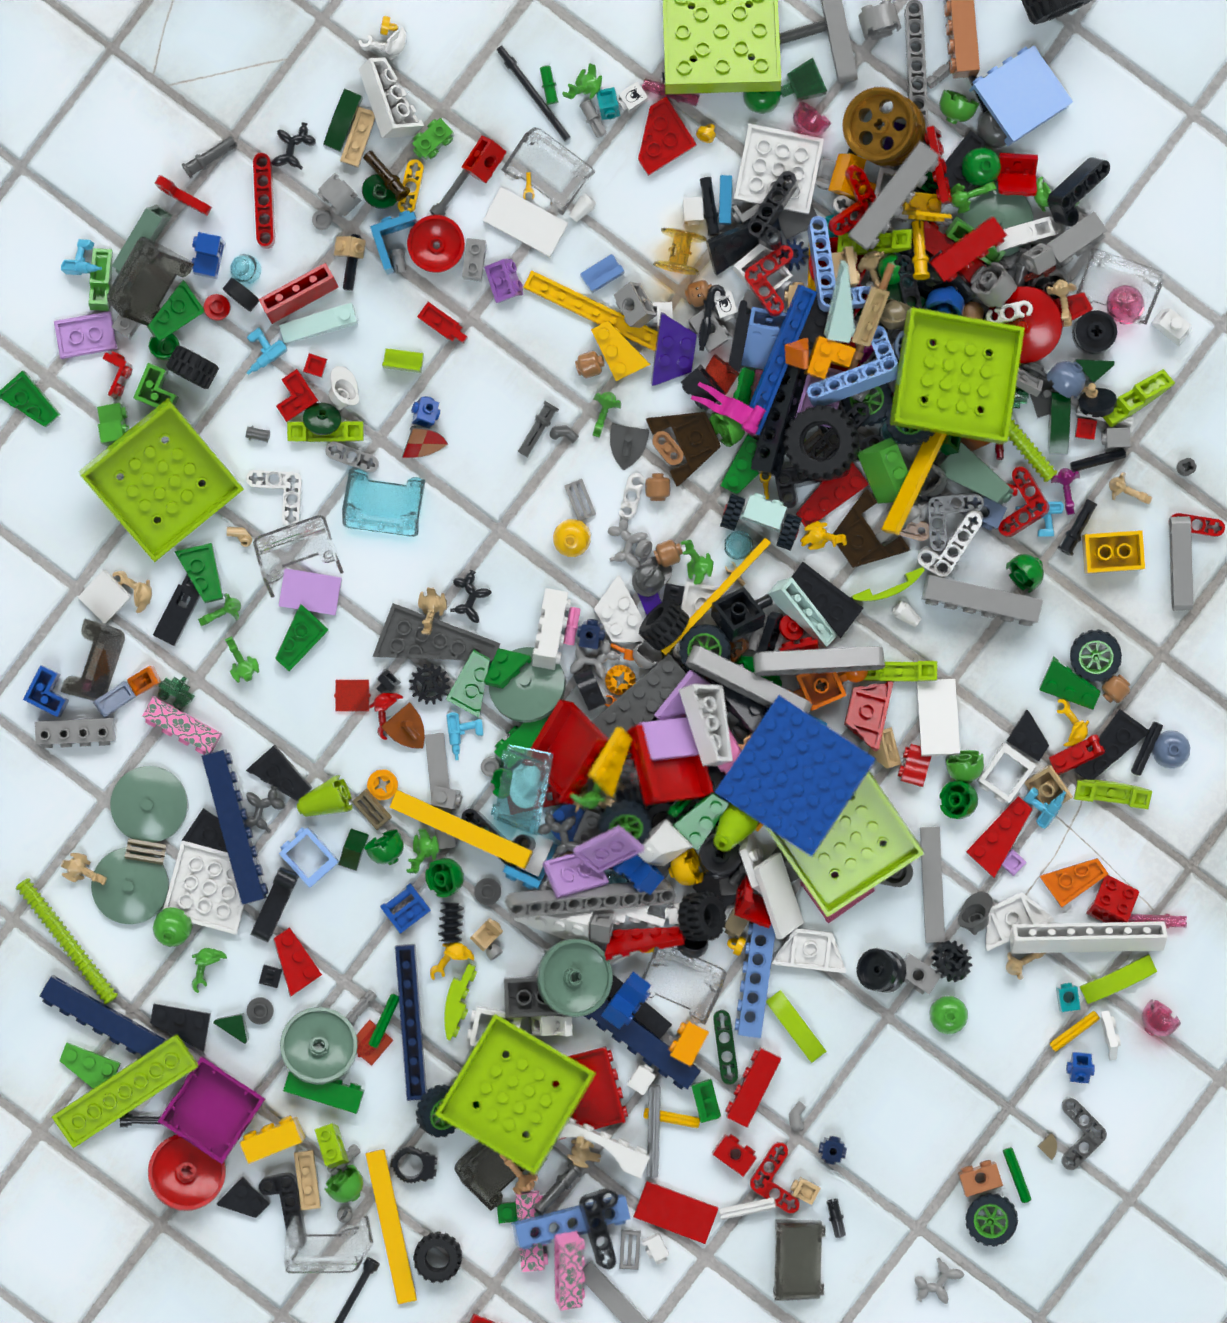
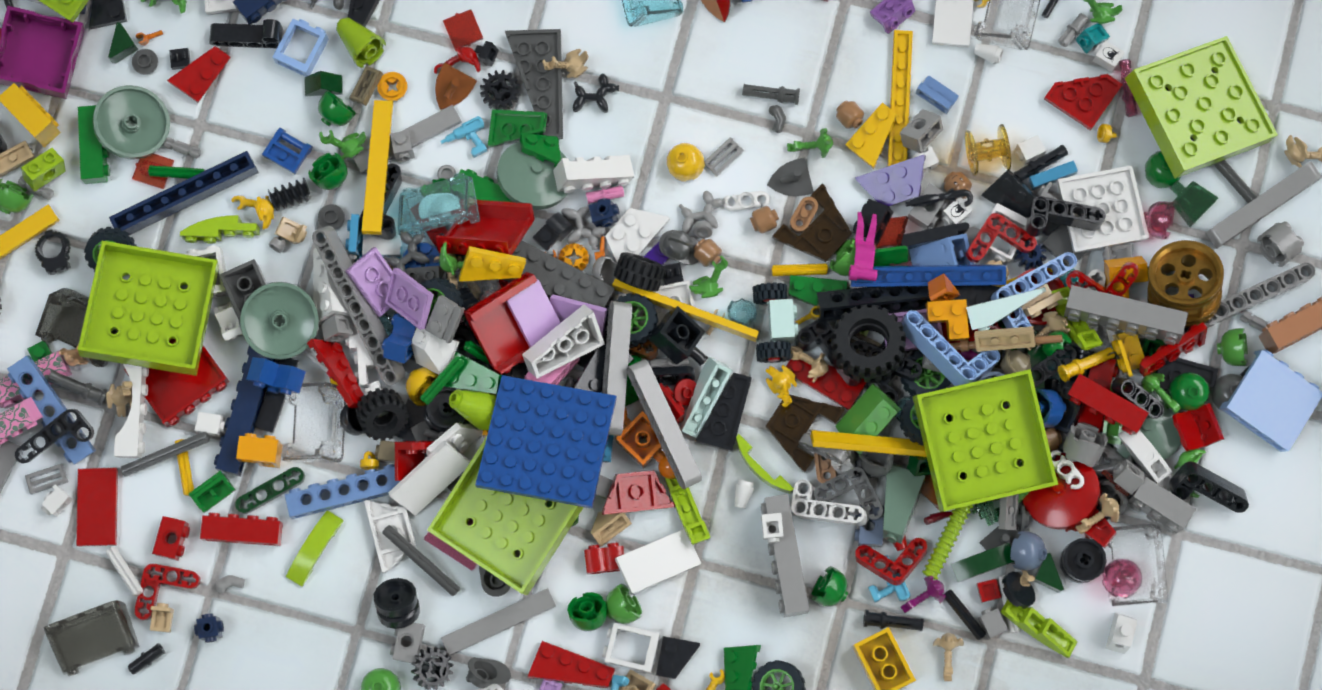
camera: 70 degrees right, 10 degrees down
none -> orange hand [135,30,163,46]
none -> dark grey axle [382,525,460,596]
none -> green axle [420,355,464,404]
none -> light grey plate [425,295,465,343]
none -> white brick [761,513,784,543]
none -> yellow axle [771,264,828,276]
none -> tan piece [791,346,828,383]
none -> black beam [1111,377,1164,419]

